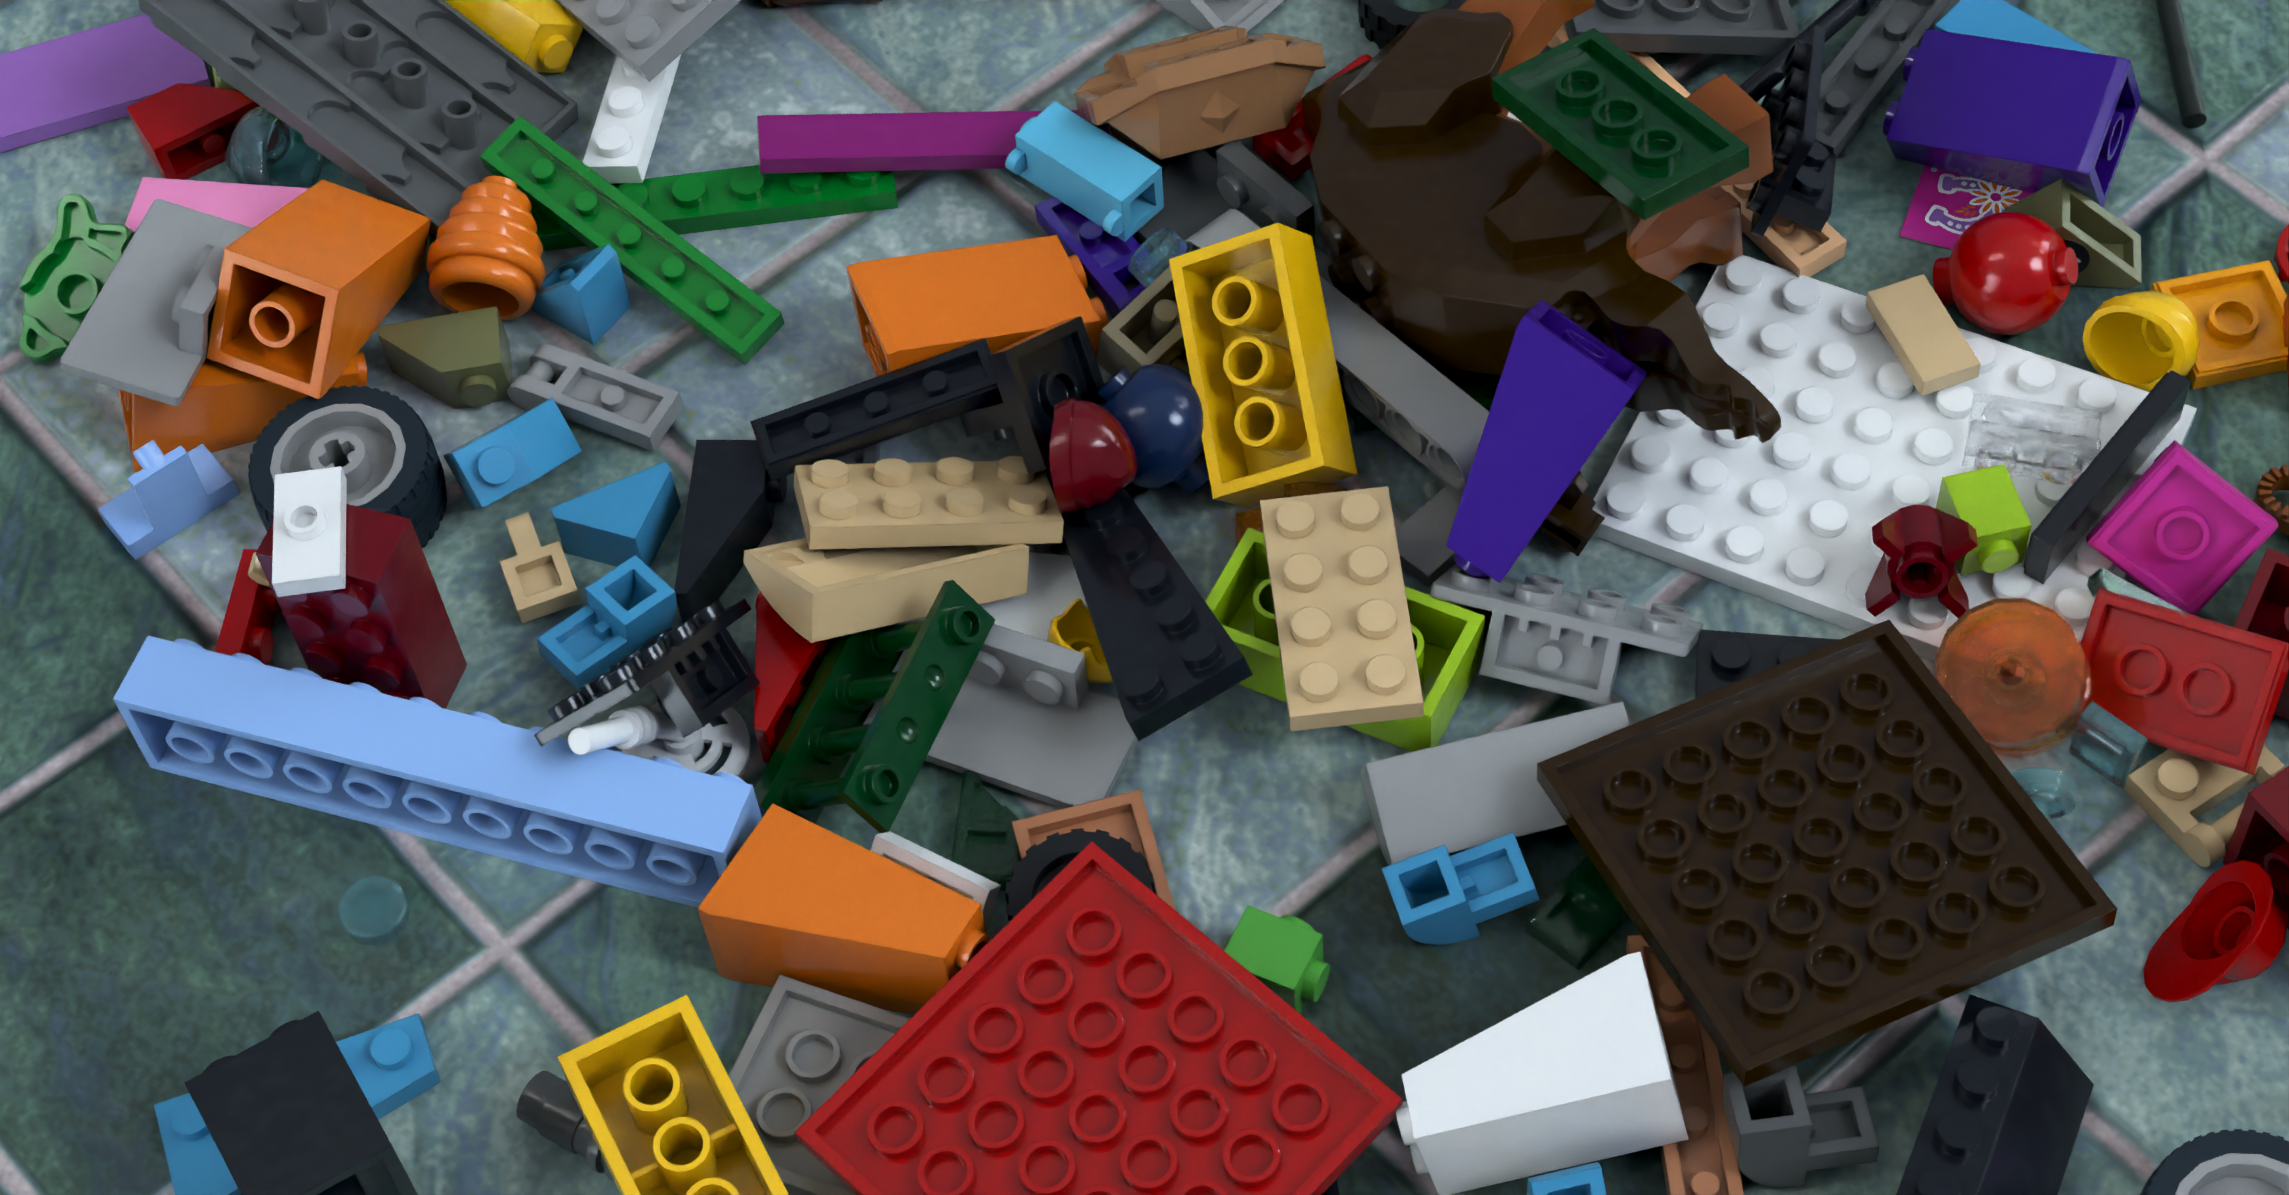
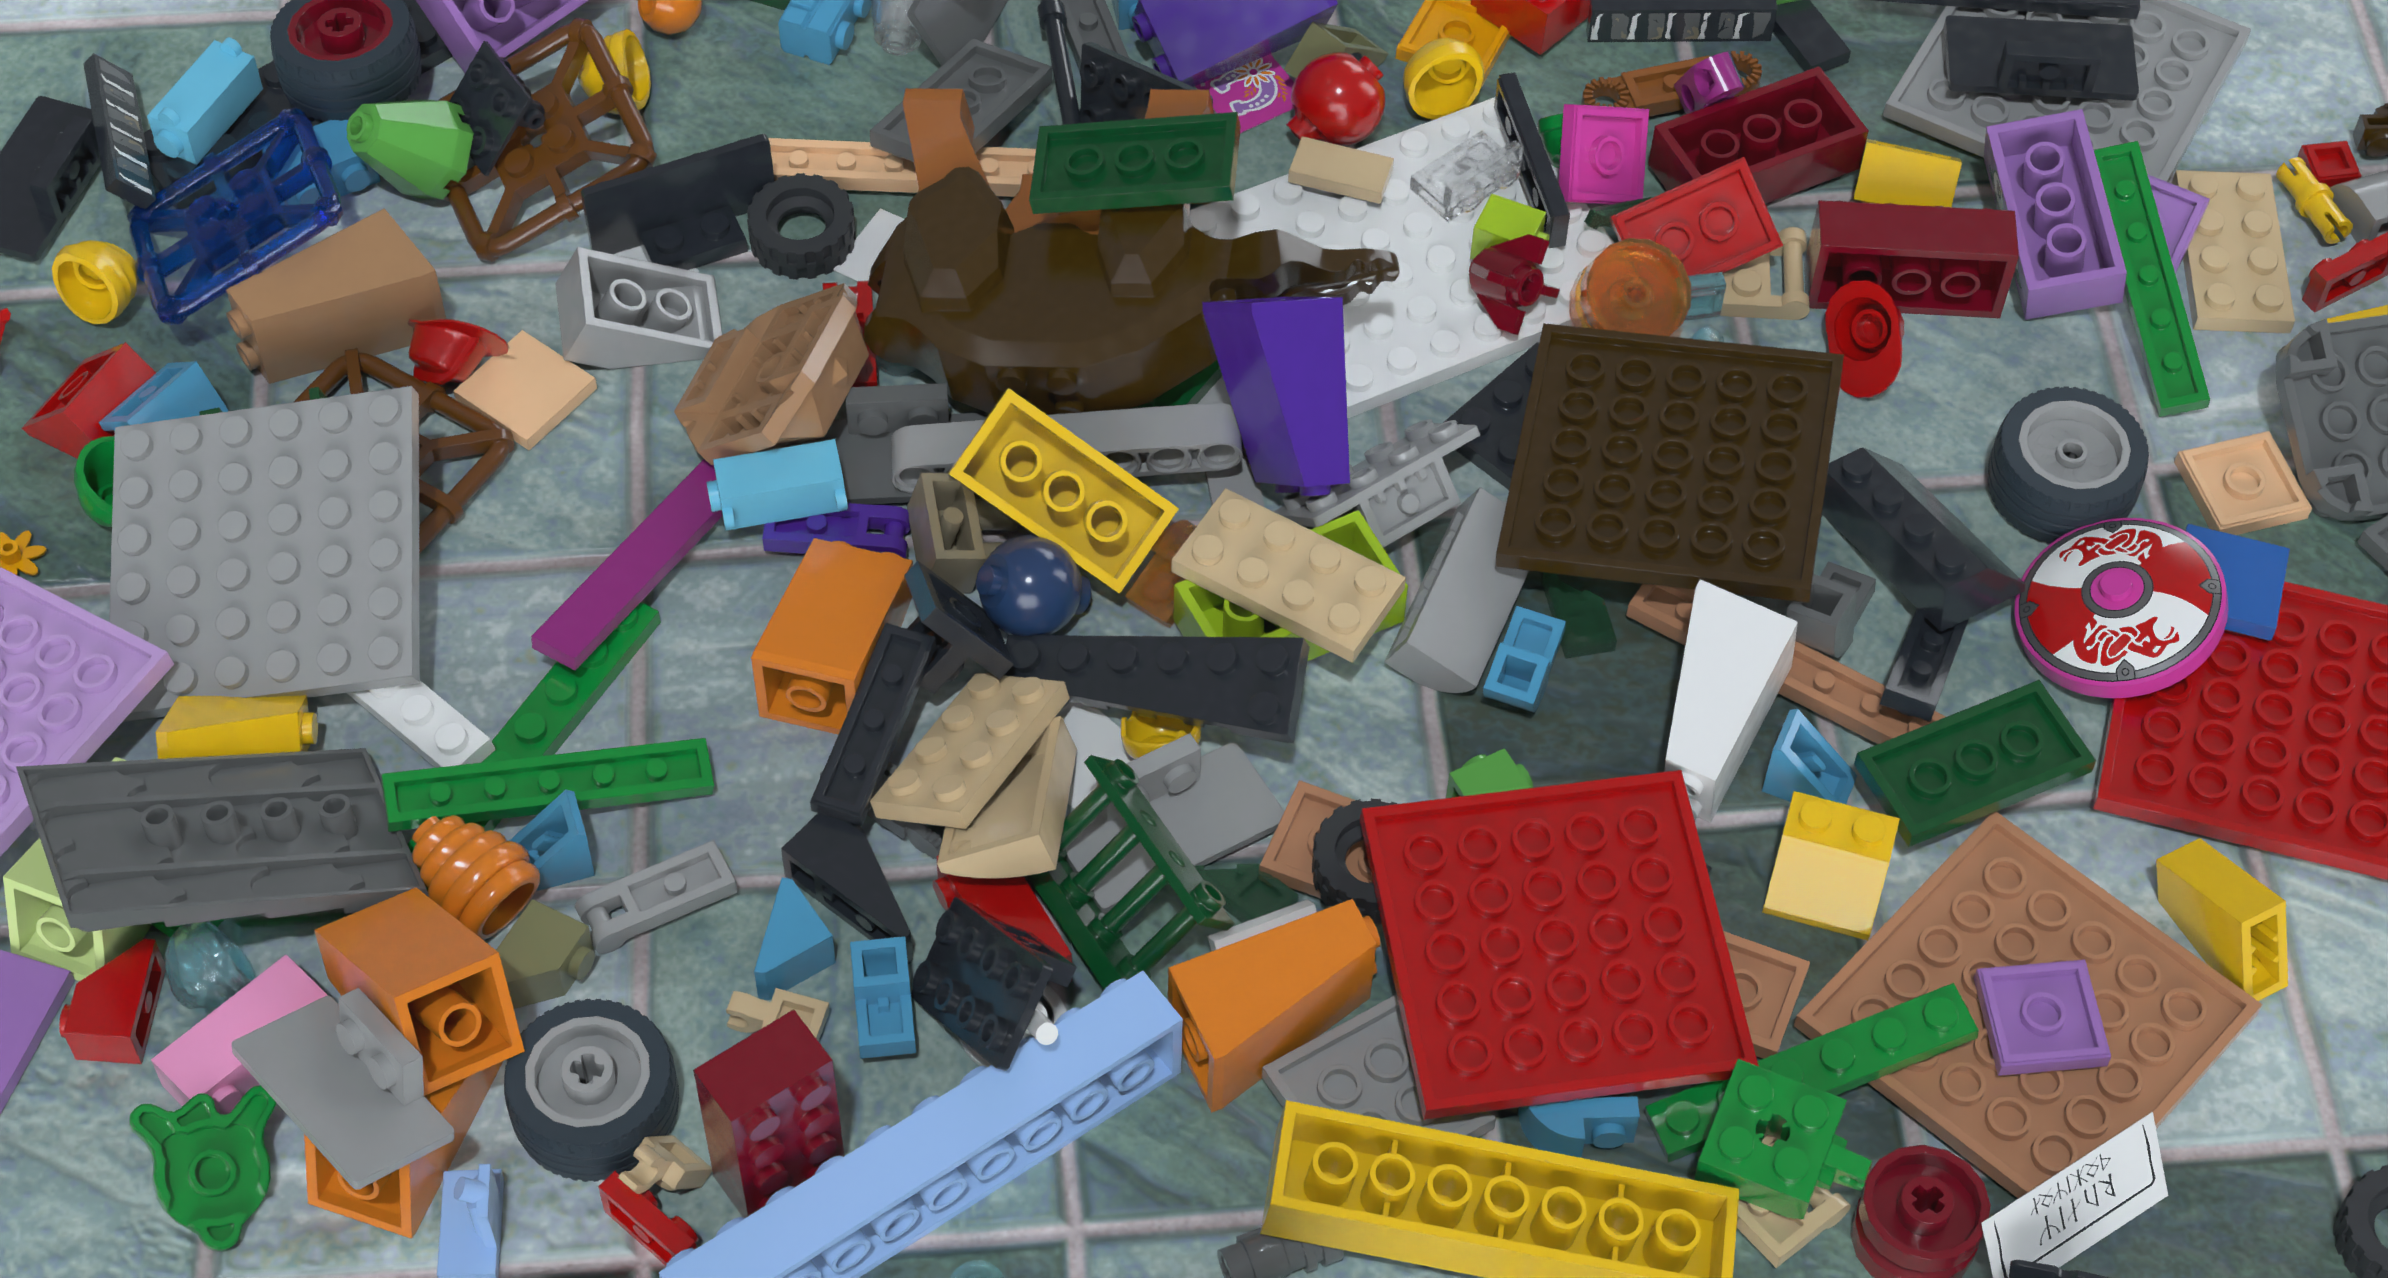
camera: 60 degrees left, 0 degrees up
white plate [272,466,347,597] -> none
dark azure slope [443,397,582,509] -> none
dark red hat [1049,397,1138,513] -> none
clear light blue tile [1128,228,1187,287] -> none

